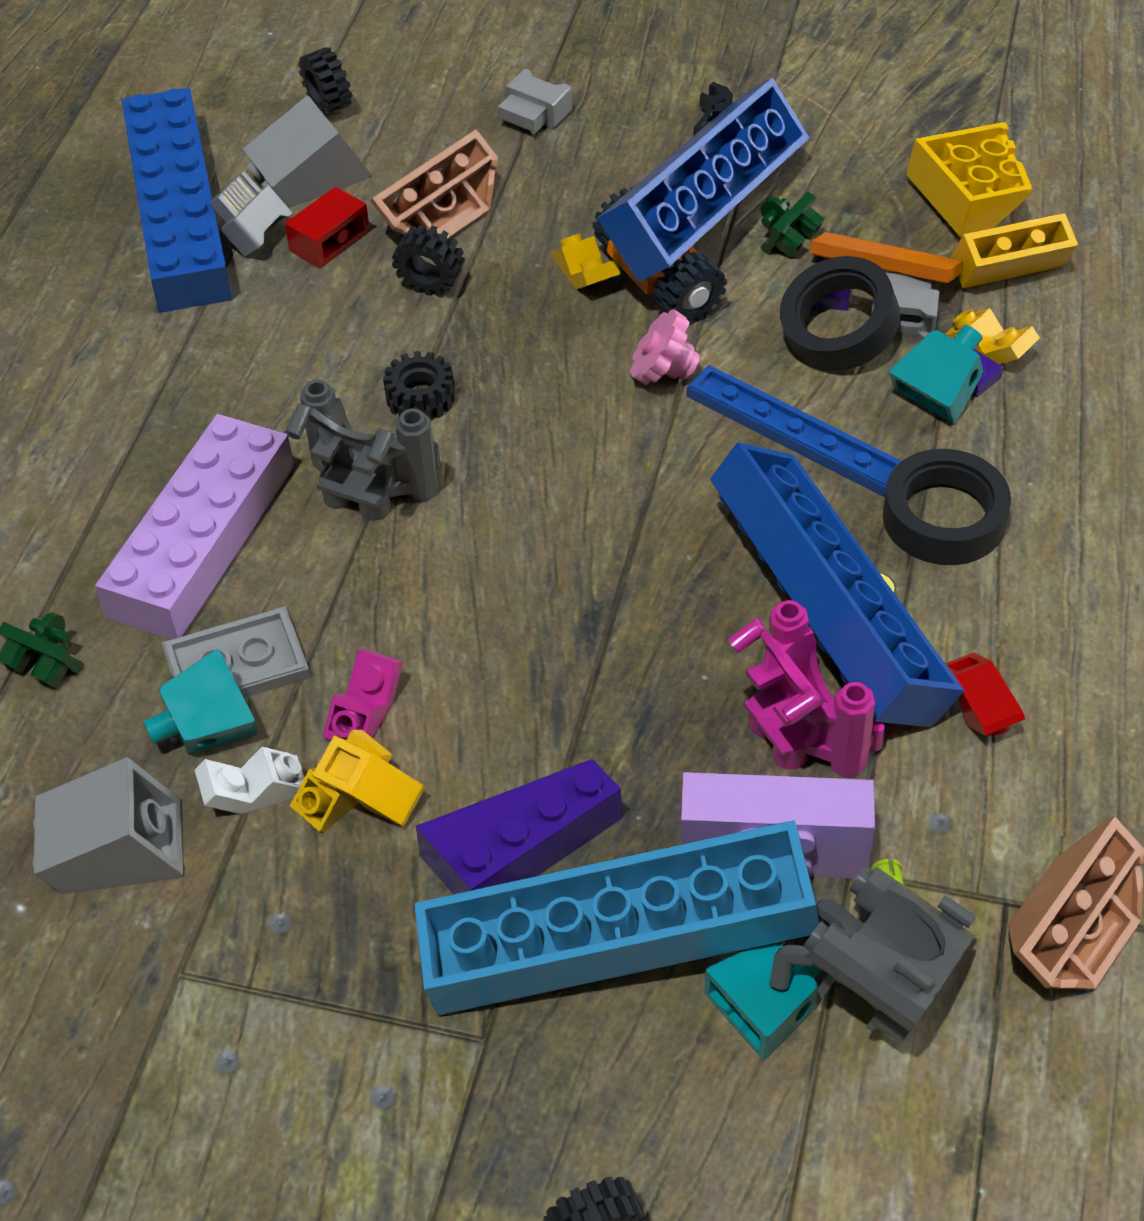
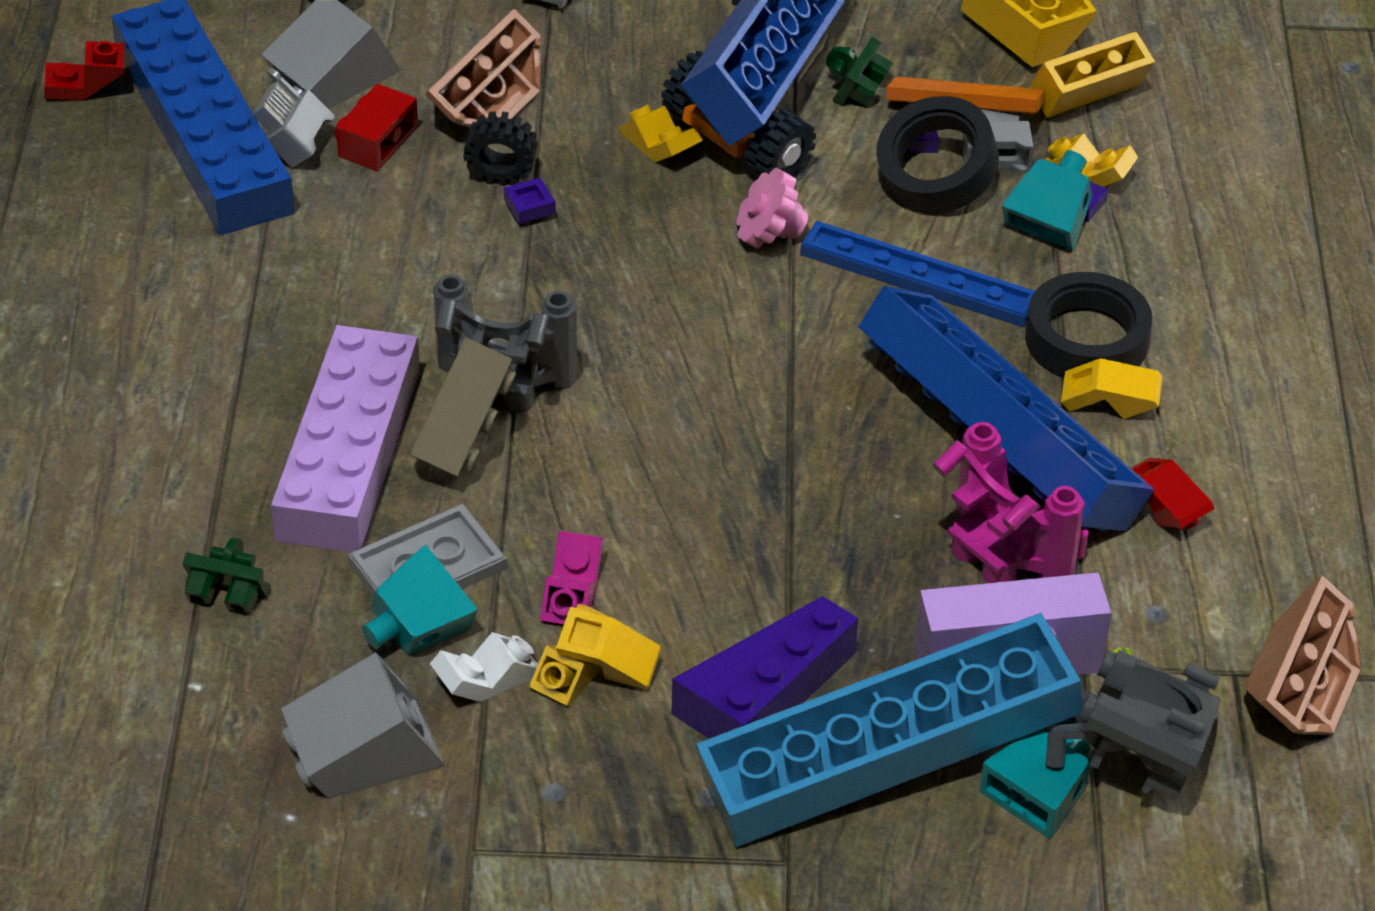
camera: 15 degrees left, 5 degrees down
black tyre [383,351,455,421] -> none
none -> red slope [44,41,124,101]
none -> dark tan brick [410,337,516,478]
none -> dark purple plate [504,178,556,224]
none -> yellow slope [1061,358,1163,419]

